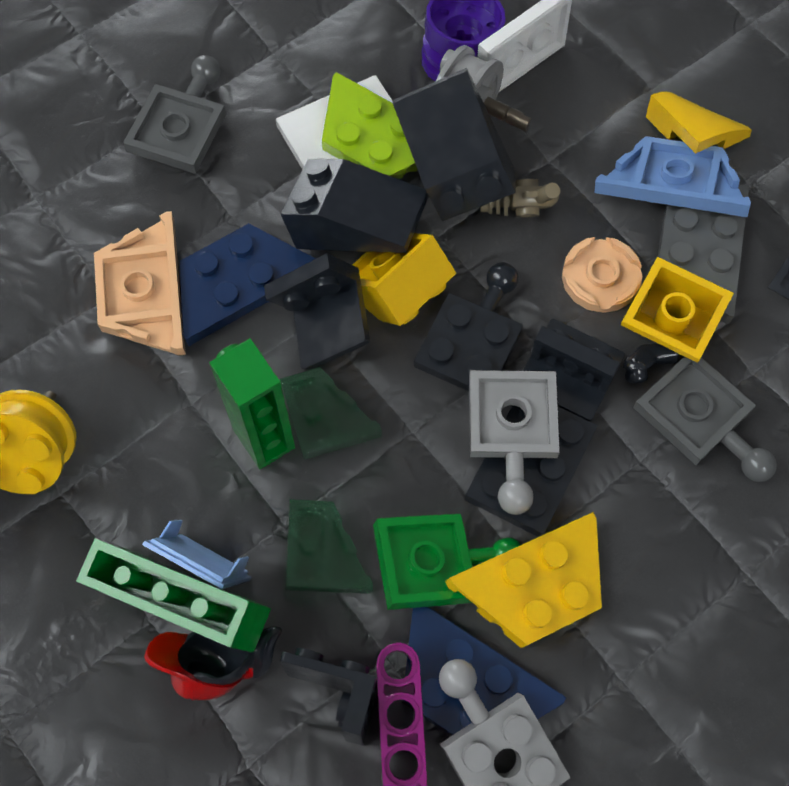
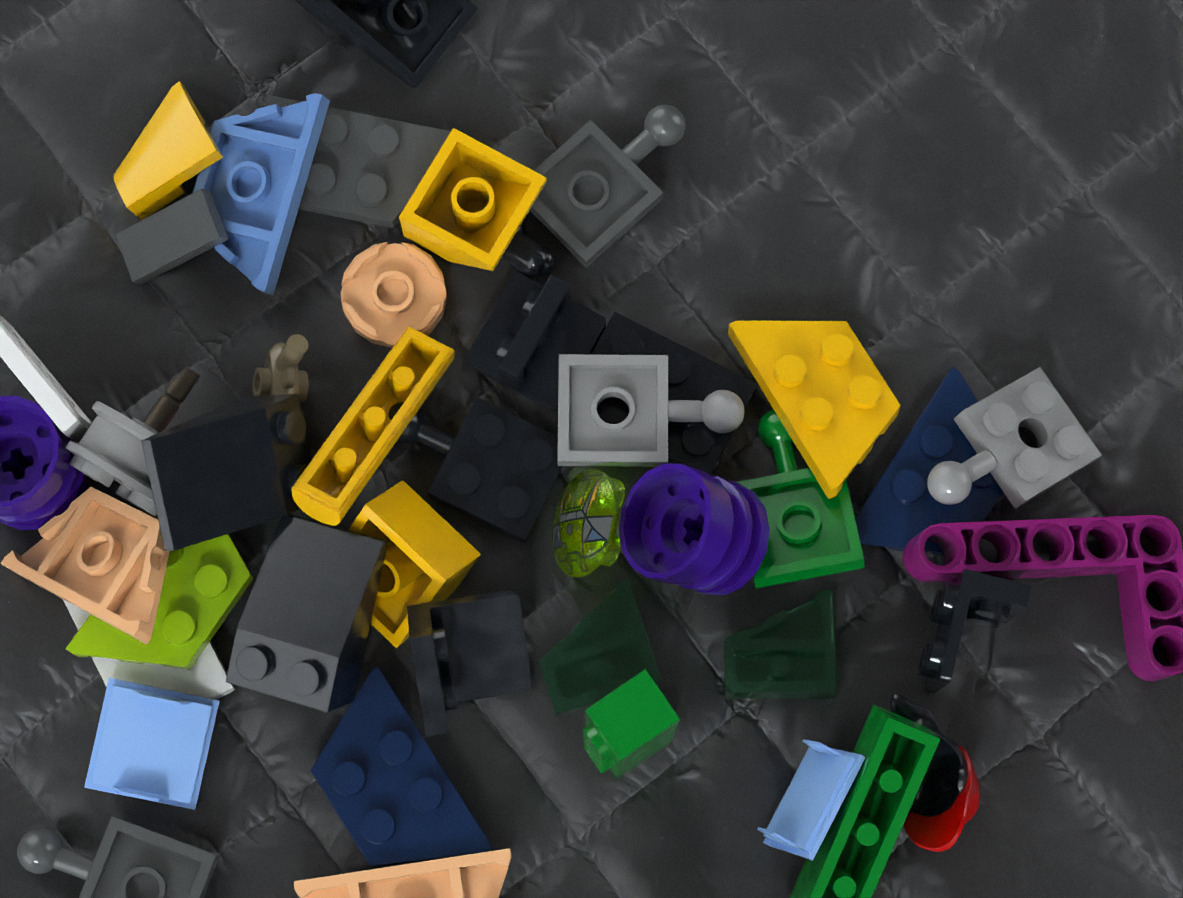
camera: 90 degrees left, 10 degrees up
none -> light nougat wing [0,487,170,645]
none -> light blue piece [84,677,220,810]
none -> dark grey tile [115,189,228,284]
none -> yellow brick [292,326,455,526]
none -> clear neon green dish [552,469,625,578]
none -> dark purple wheel [619,463,770,595]

